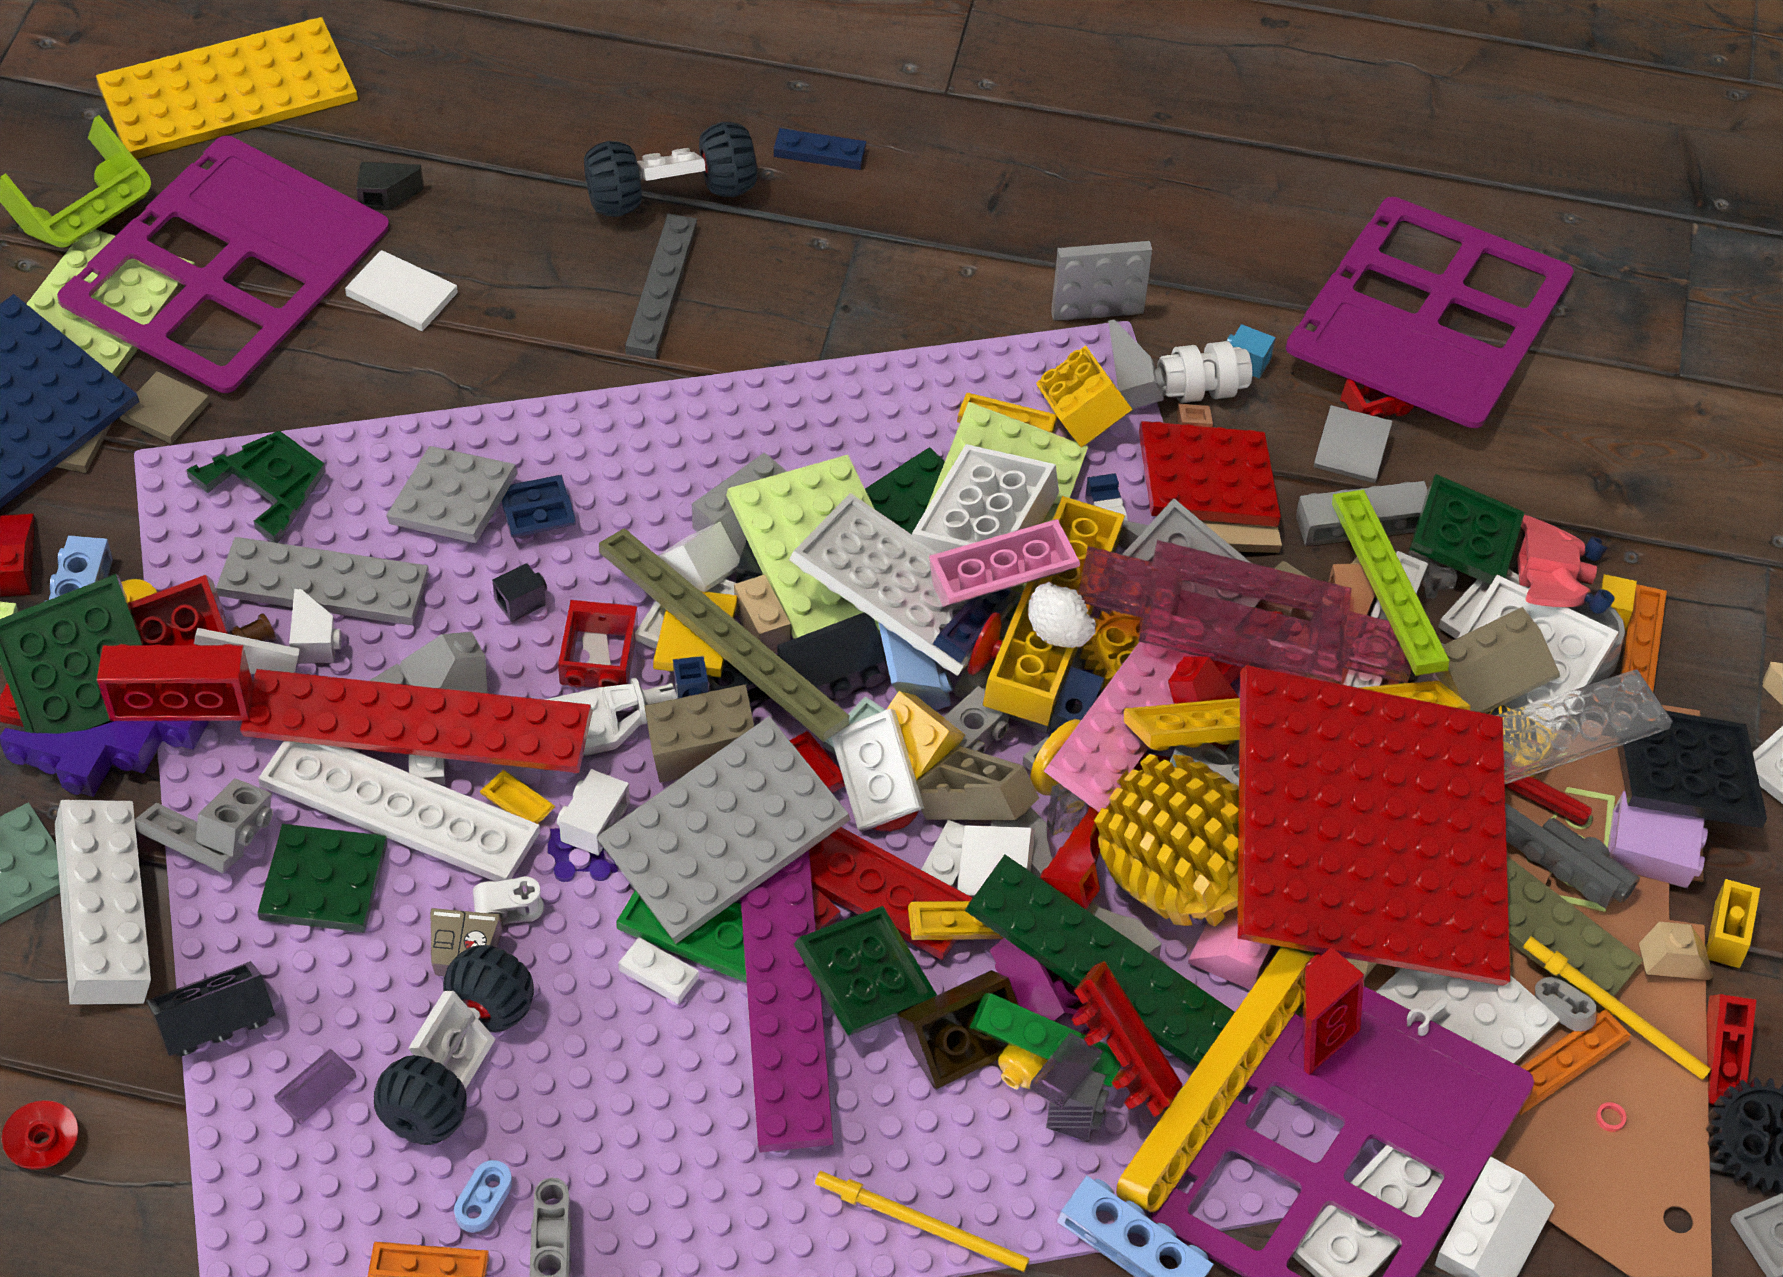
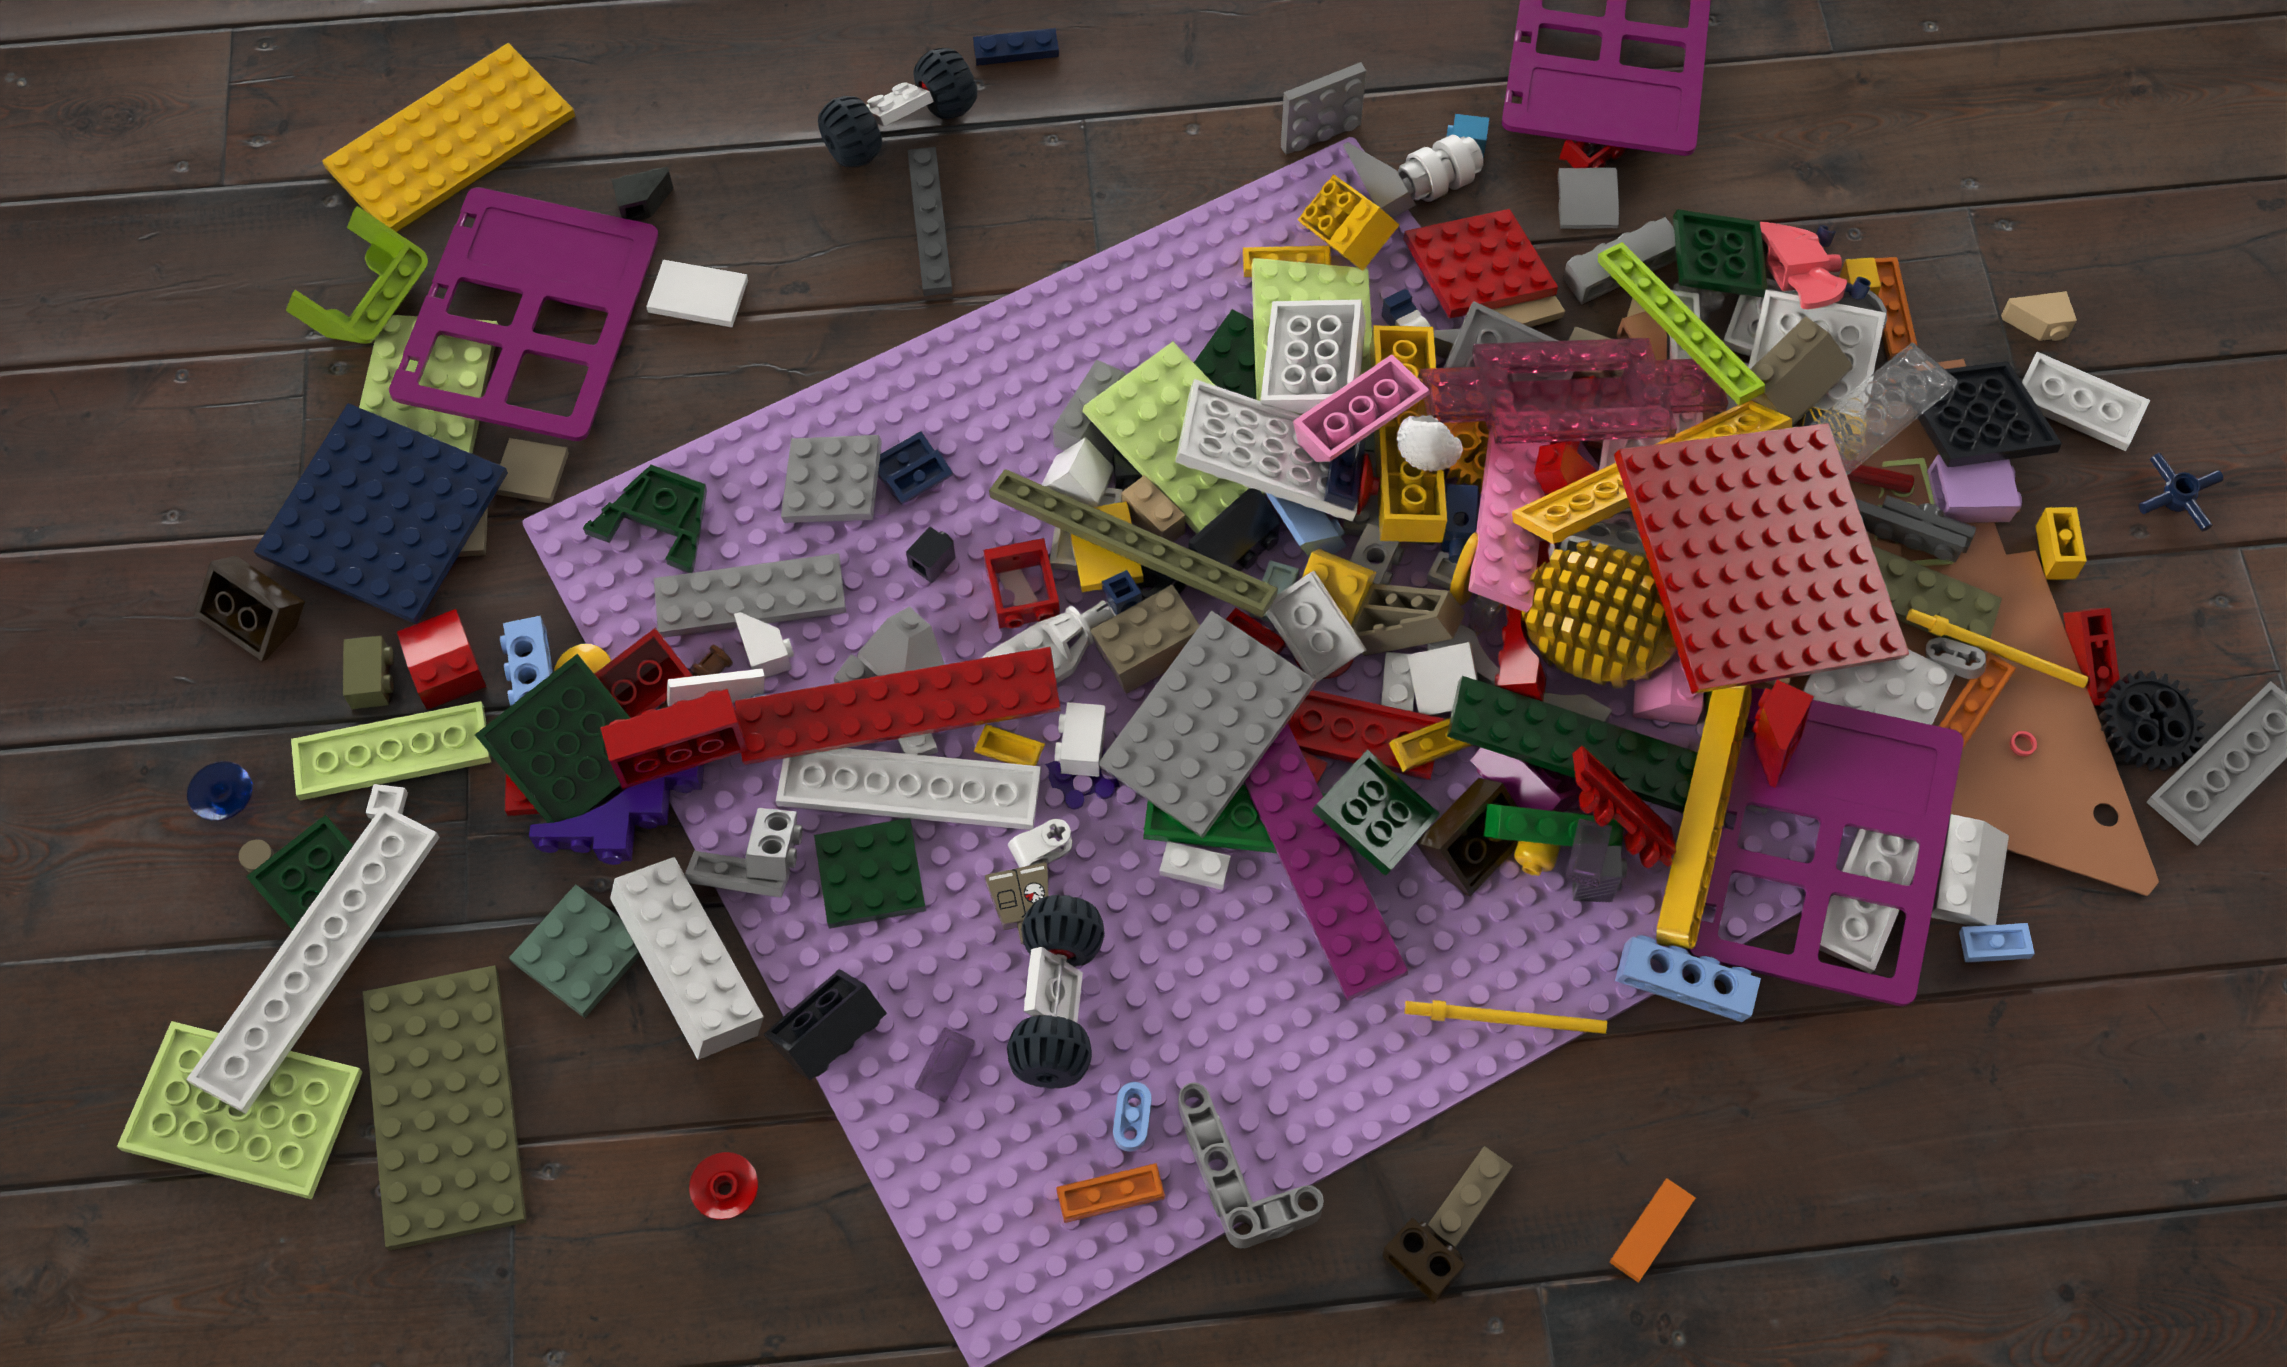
camera: 15 degrees left, 10 degrees up
nougat plate [1177,404,1213,427] -> none
white hand [1407,997,1447,1036] -> none
tan slope [1639,922,1713,980] -> none

